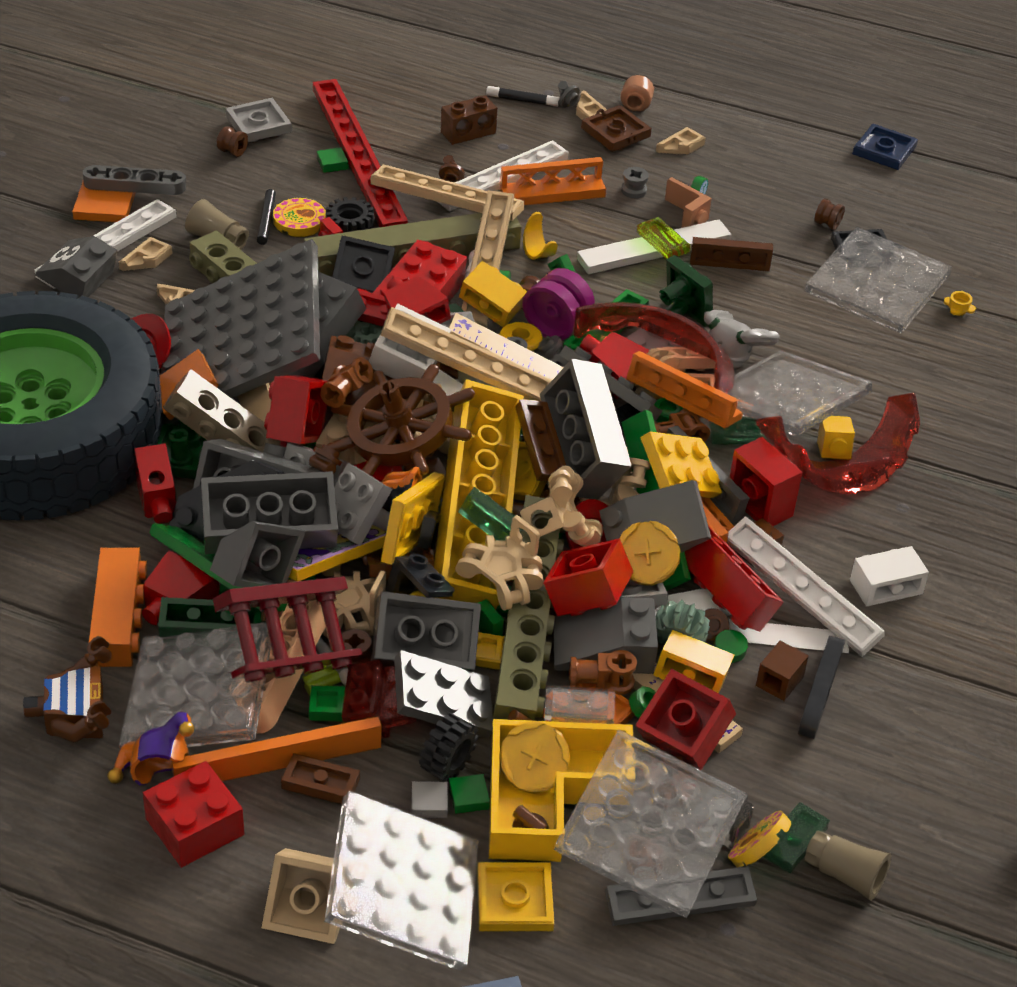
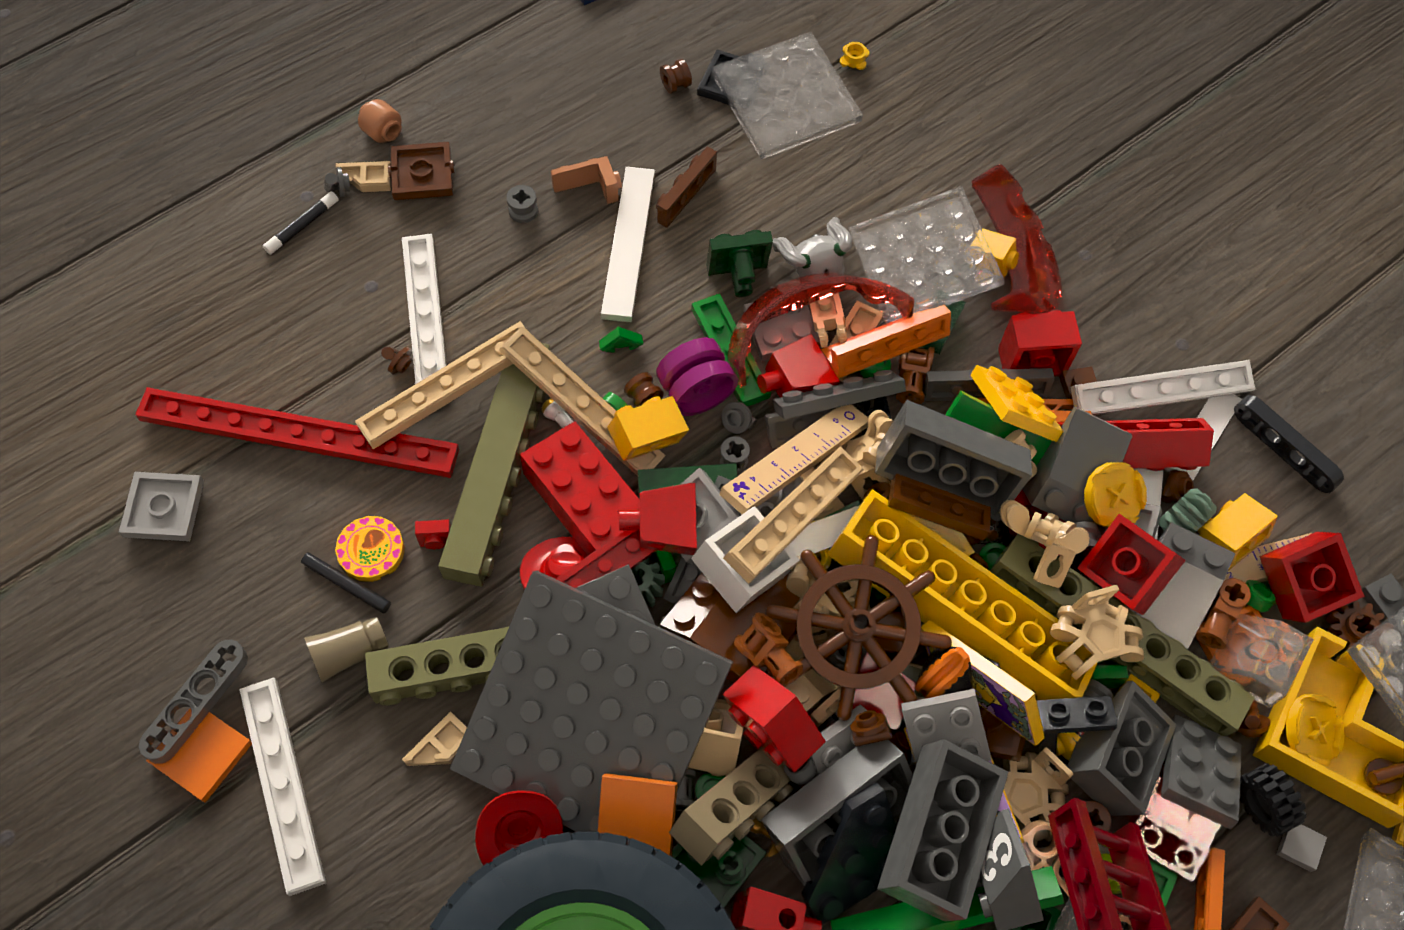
camera: 60 degrees left, 20 degrees up
dark grey slope [35,236,117,299] -> none
tan tile [119,237,173,271] -> none
reddish brown wheel [217,126,248,157] -> none
green tile [317,147,348,173] -> none
black tyre [326,197,374,233] -> none
black tile [332,235,395,293] -> none
reddish brown brick [441,95,498,145] -> none
green tile [449,774,490,814] -> none
clear green plate [458,487,523,541] -> none
yellow piece [499,322,543,351] -> none
orange fence [500,157,606,205] -> none
yellow helmet [523,212,558,260] -> none
clear neon green tile [637,217,690,259] -> none
tan tile [656,127,706,154] -> none
green tile [691,176,708,194] -> none
green tile [714,630,748,663] -> none
reddish brown brick [756,640,809,701] -> none
white brick [850,546,929,607] -> none

